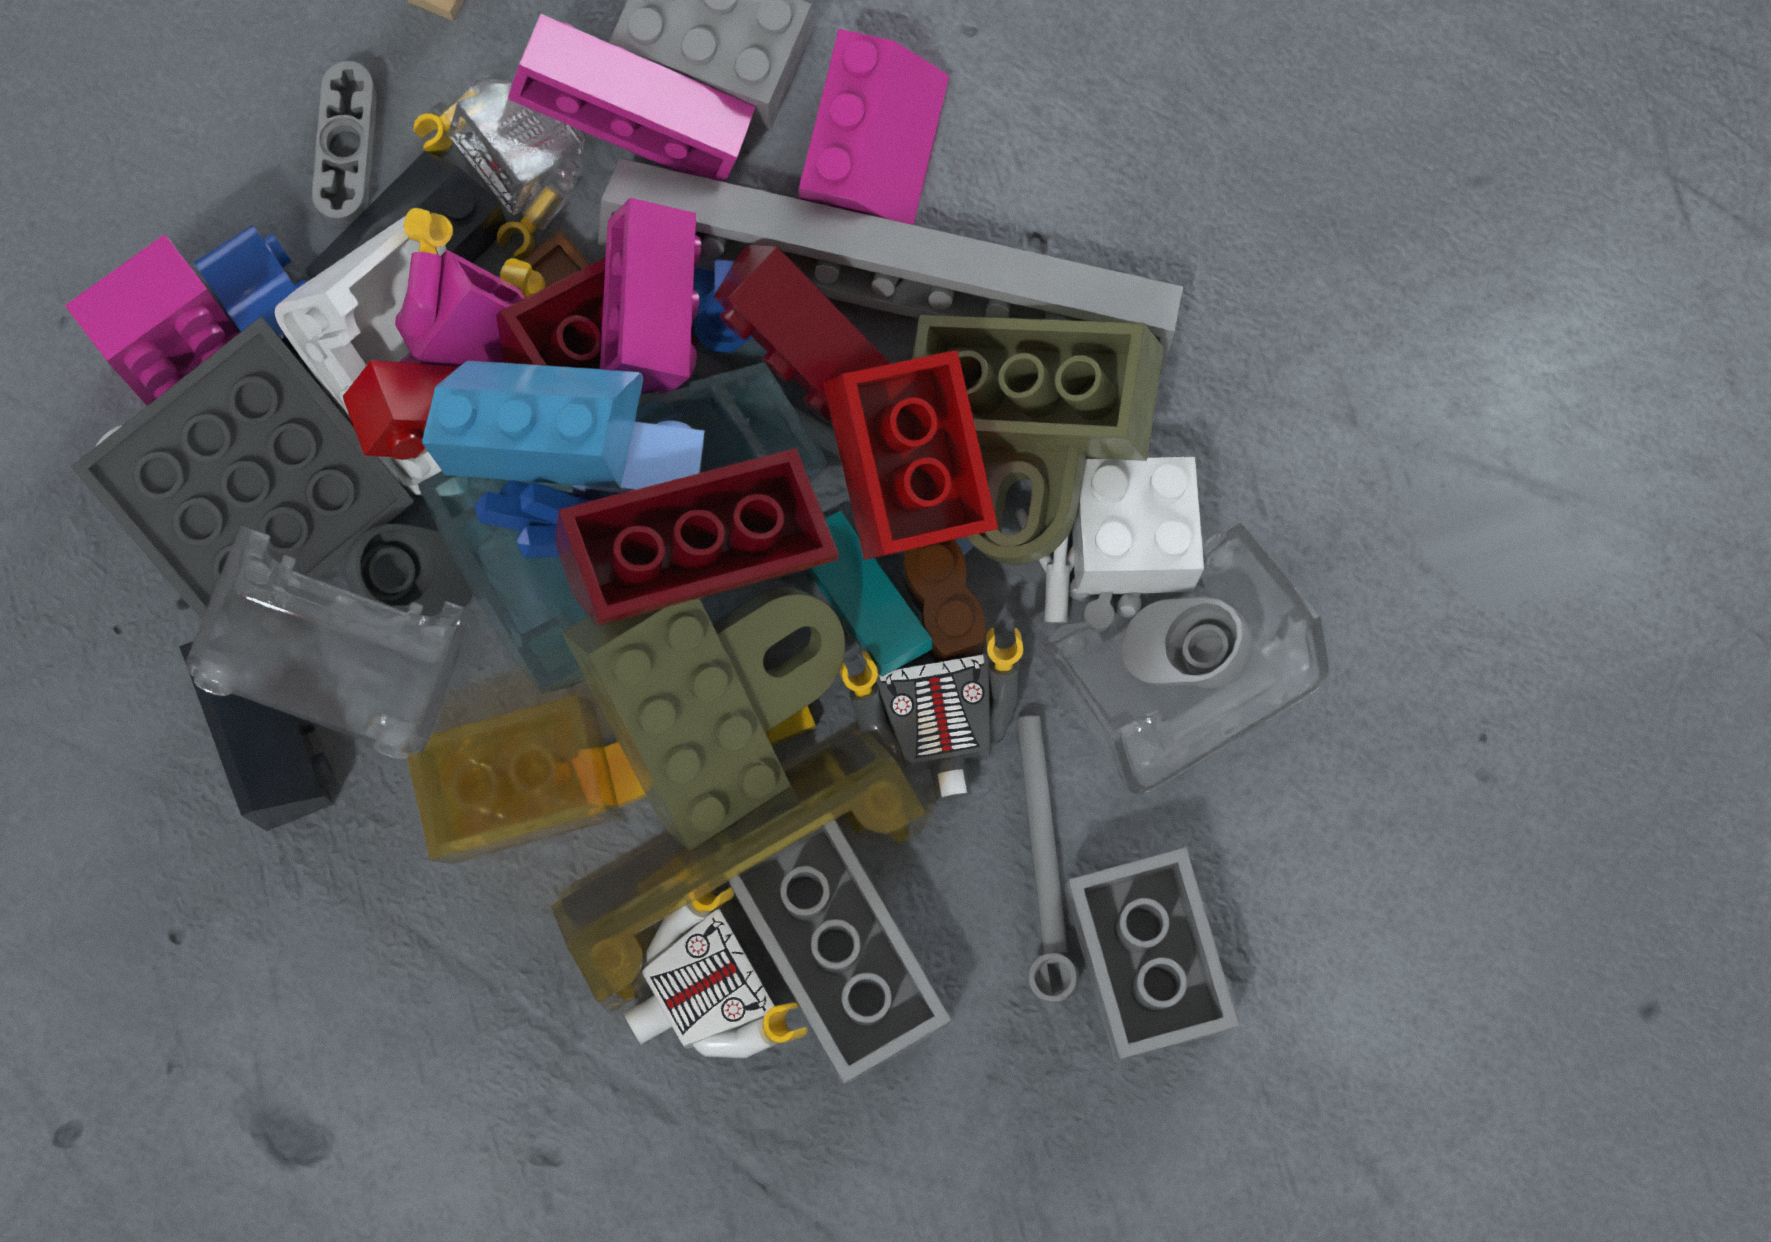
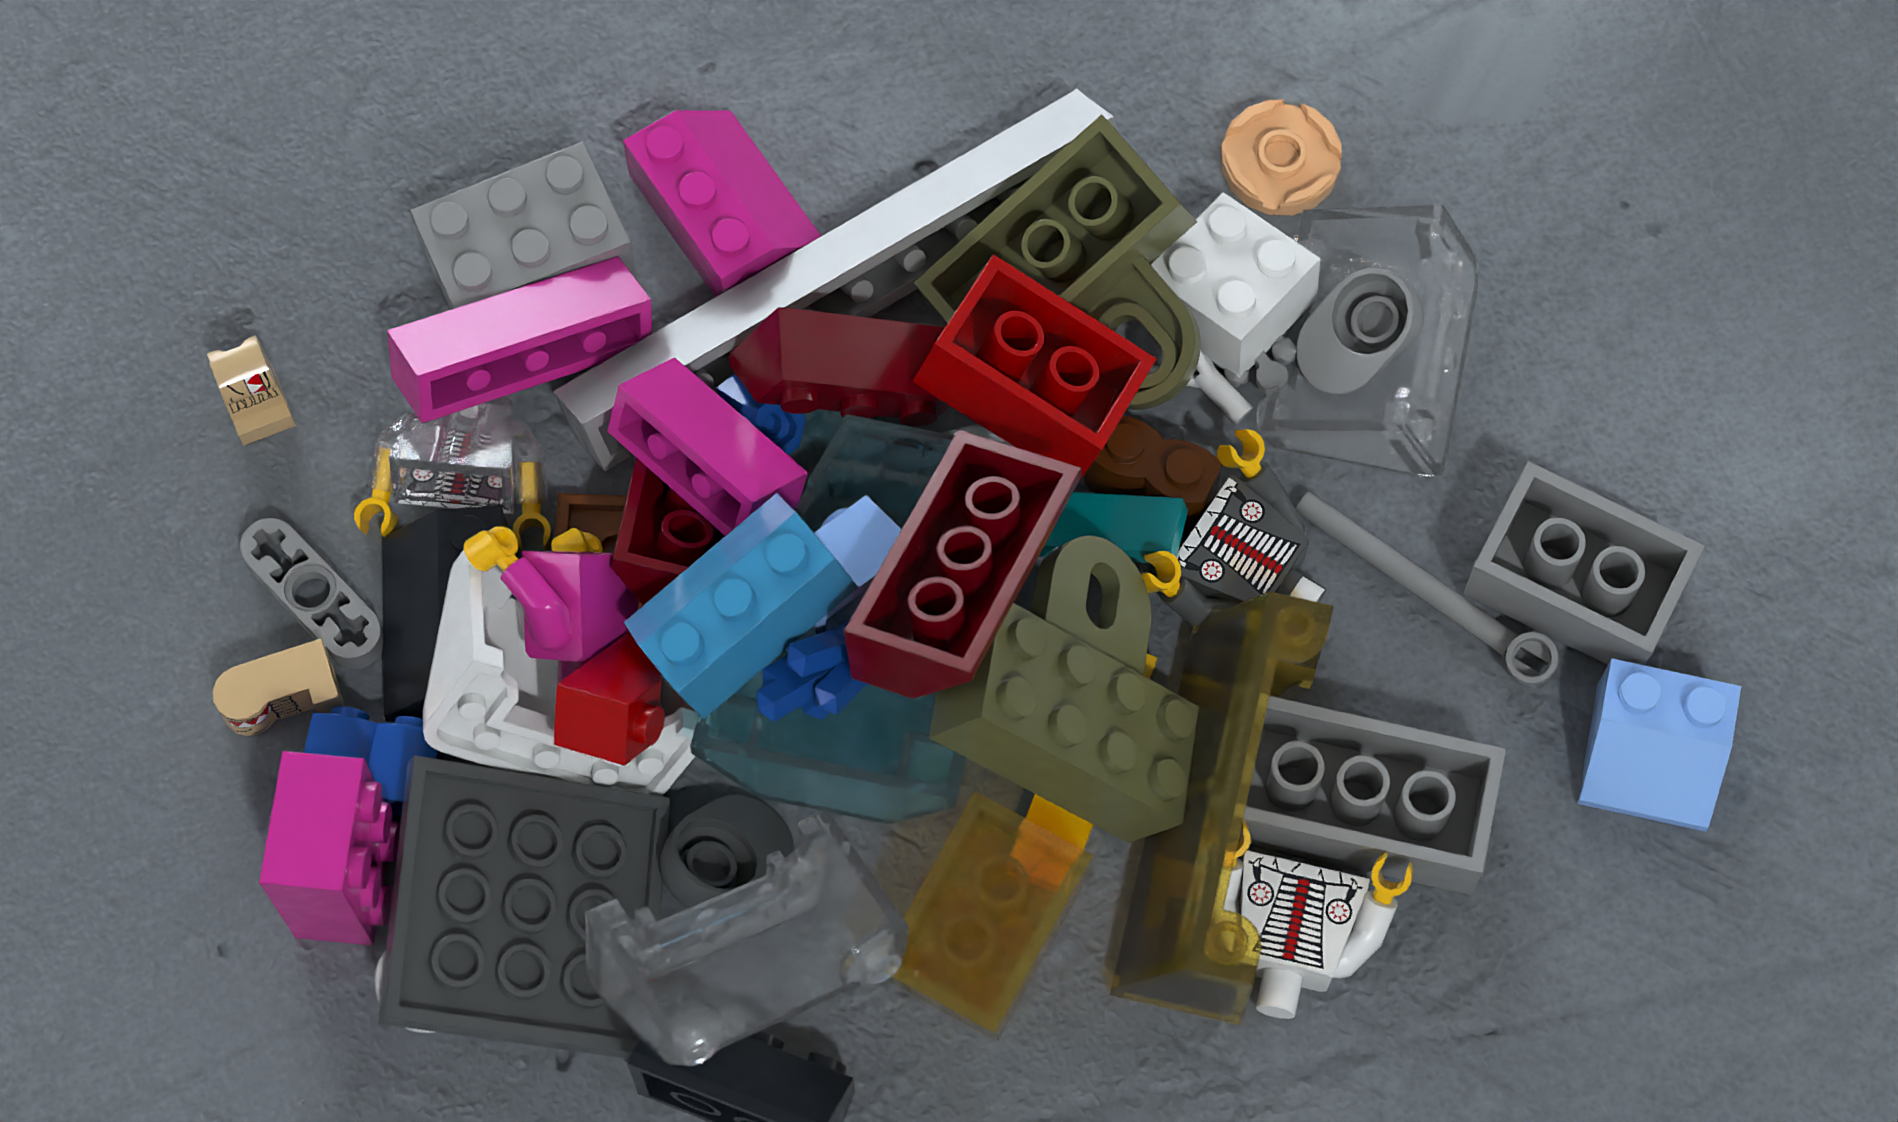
camera: 45 degrees left, 10 degrees down
none -> tan leg [213,638,345,736]
none -> light nougat tile [1221,100,1342,215]
none -> light blue slope [1577,658,1741,832]

